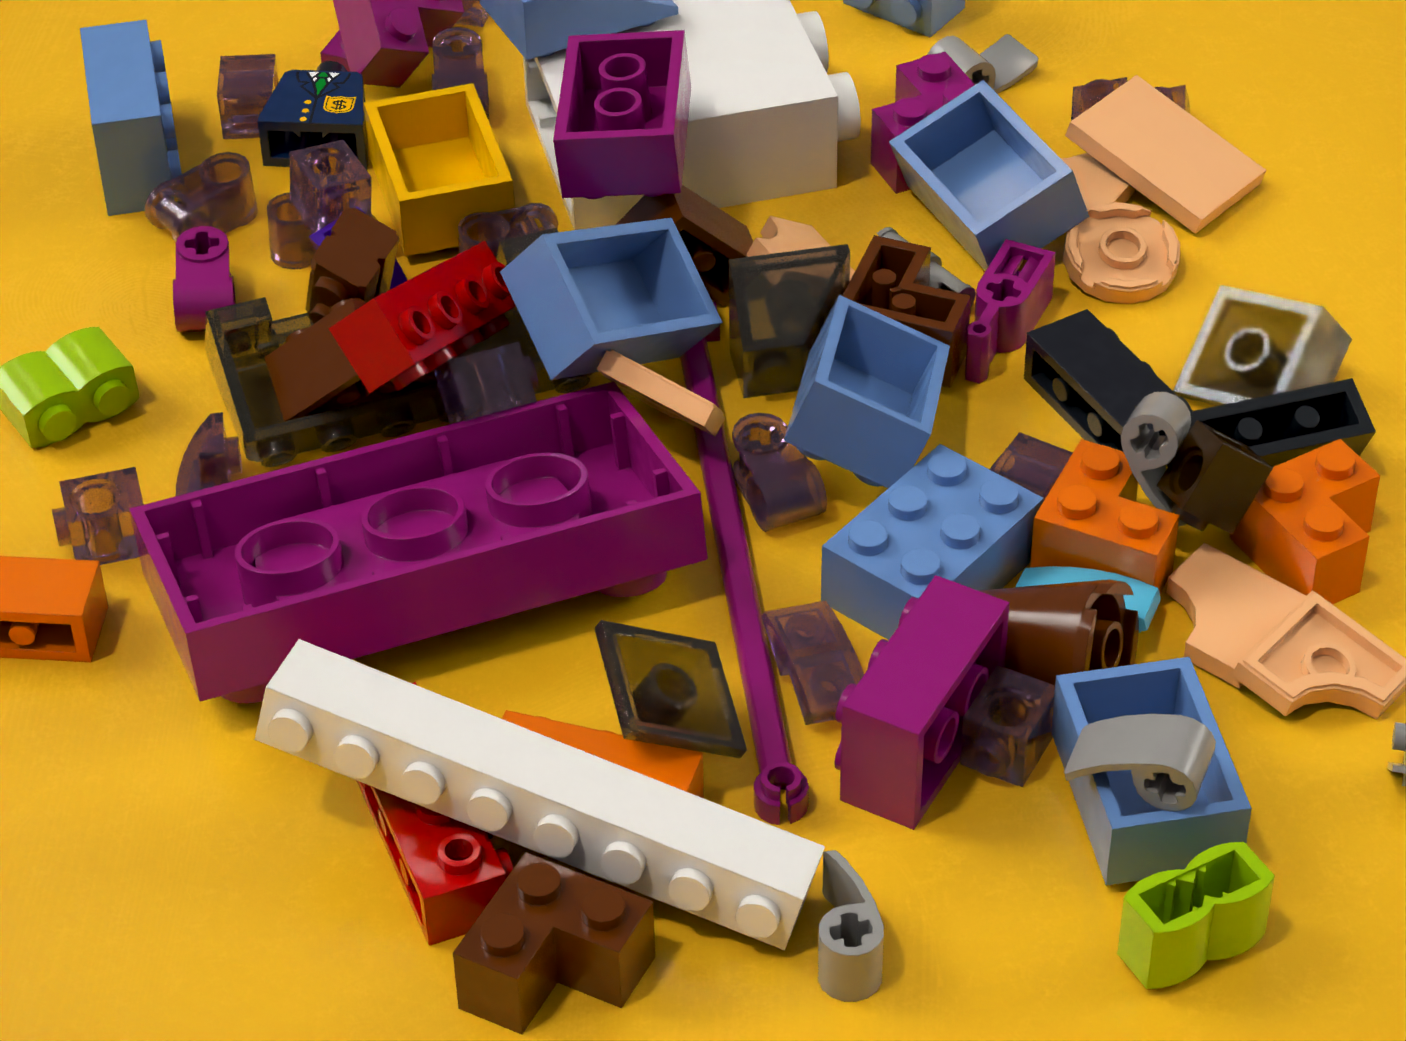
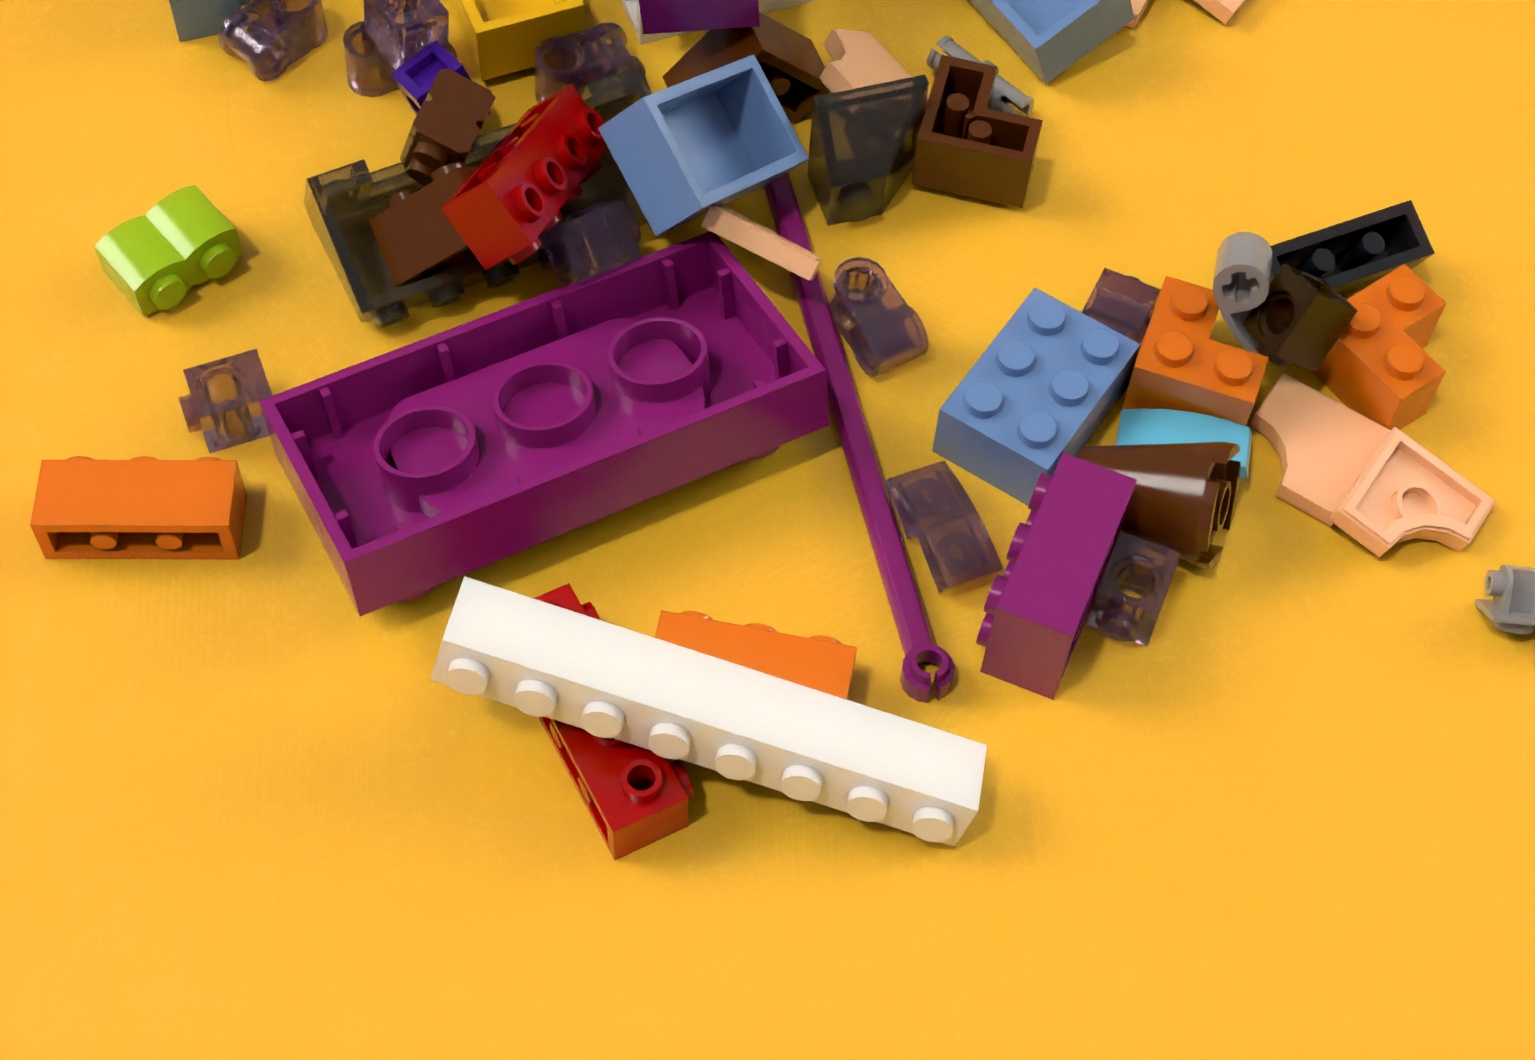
camera: 10 degrees left, 15 degrees up
magenta piece [173,226,237,332] -> none
slope [176,412,242,496] -> none
reddish brown brick [453,852,655,1035] -> none
clear smoke slope [594,620,747,758] -> none
medium blue piece [784,295,950,488] -> none
panel [818,850,884,1002] -> none
magenta piece [965,239,1056,384] -> none
black brick [1024,309,1193,468] -> none
medium blue piece [1051,657,1252,886] -> none
light nougat tile [1063,202,1180,304] -> none
light grey panel [1064,714,1216,811] -> none
lime brick [1117,842,1275,989] -> none
clear smoke slope [1173,285,1352,406] -> none

